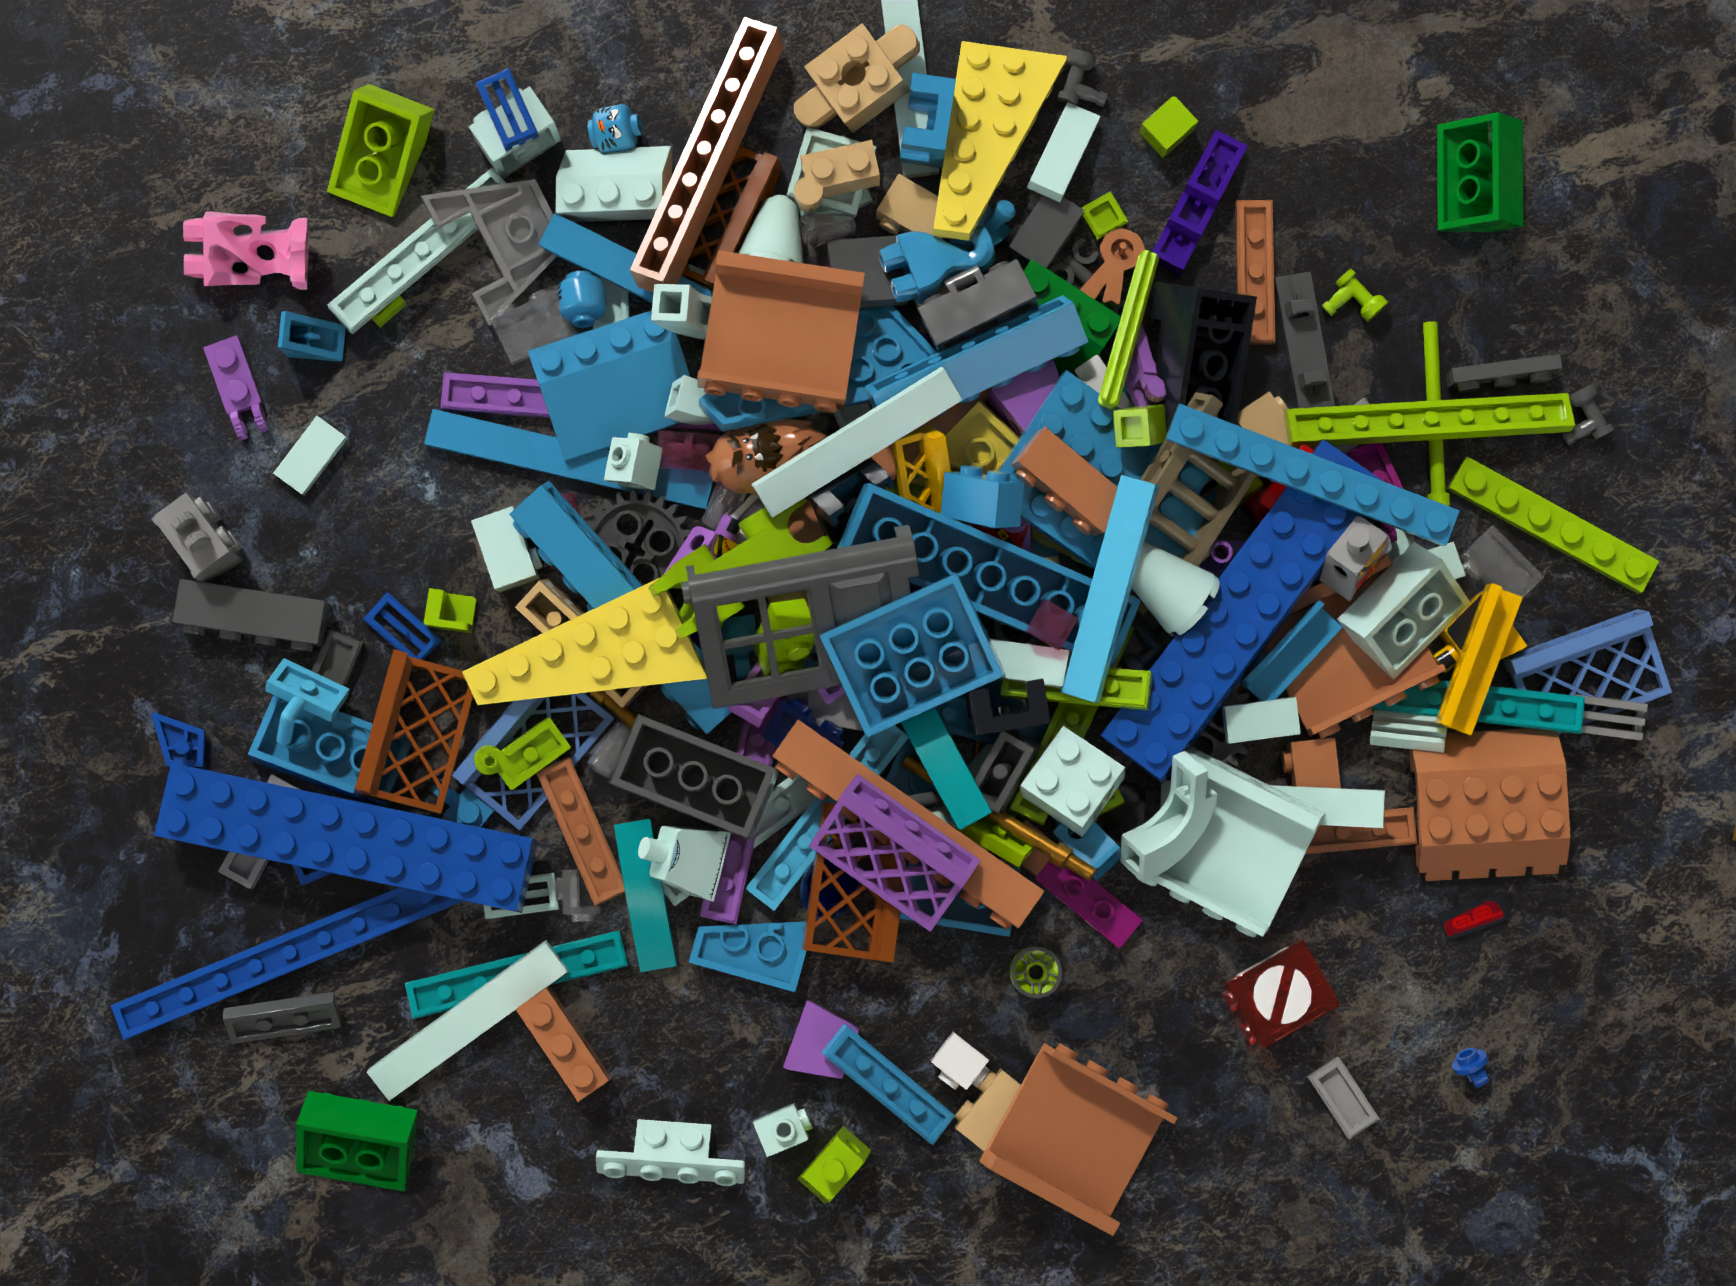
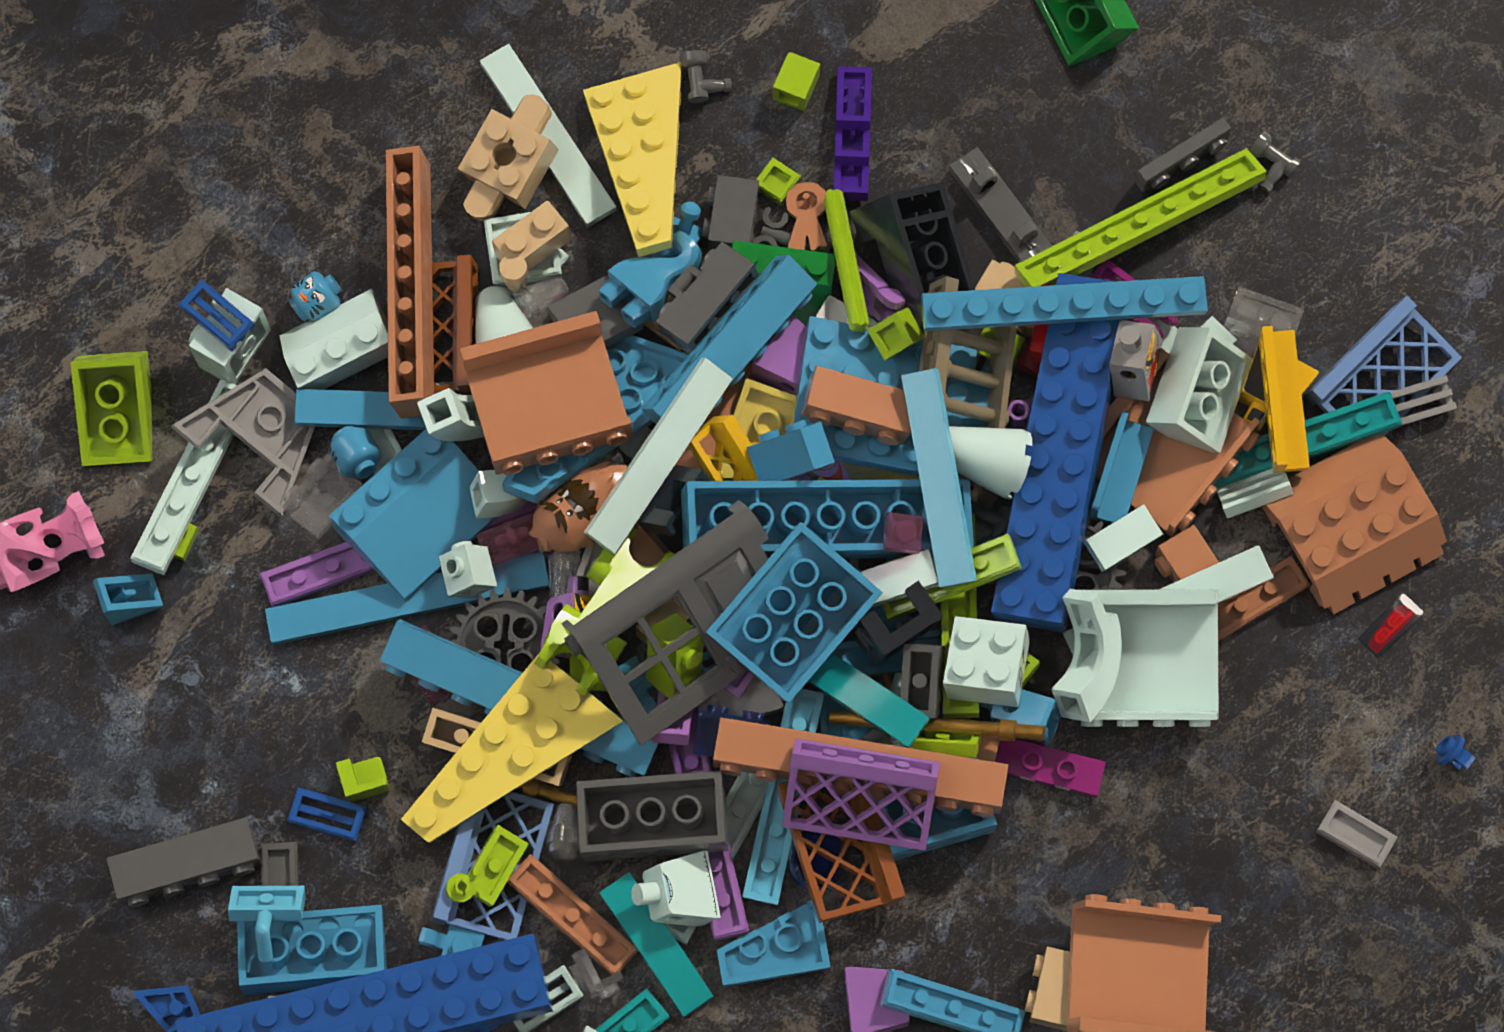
camera: 25 degrees left, 10 degrees down
light grey hinge [152,493,244,584] -> none
medium lavender hinge [203,335,269,441] -> none
light aqua tile [273,416,348,496] -> none
dark orange fence [354,649,473,816] -> none
light aqua brick [471,506,543,593] -> none
tan brick [876,174,948,241] -> none
dark azure panel [899,73,956,168] -> none
white brick [930,1032,990,1090] -> none
wheel [1010,946,1062,998] -> none
light aqua tile [1027,102,1100,202] -> none
clear red brick [1221,939,1341,1049] -> none
nougat tile [1235,200,1275,345] -> none
lime piece [1322,268,1389,322] -> none
lime bar [1423,321,1450,507] -> none
lime plate [1447,456,1659,594] -> none

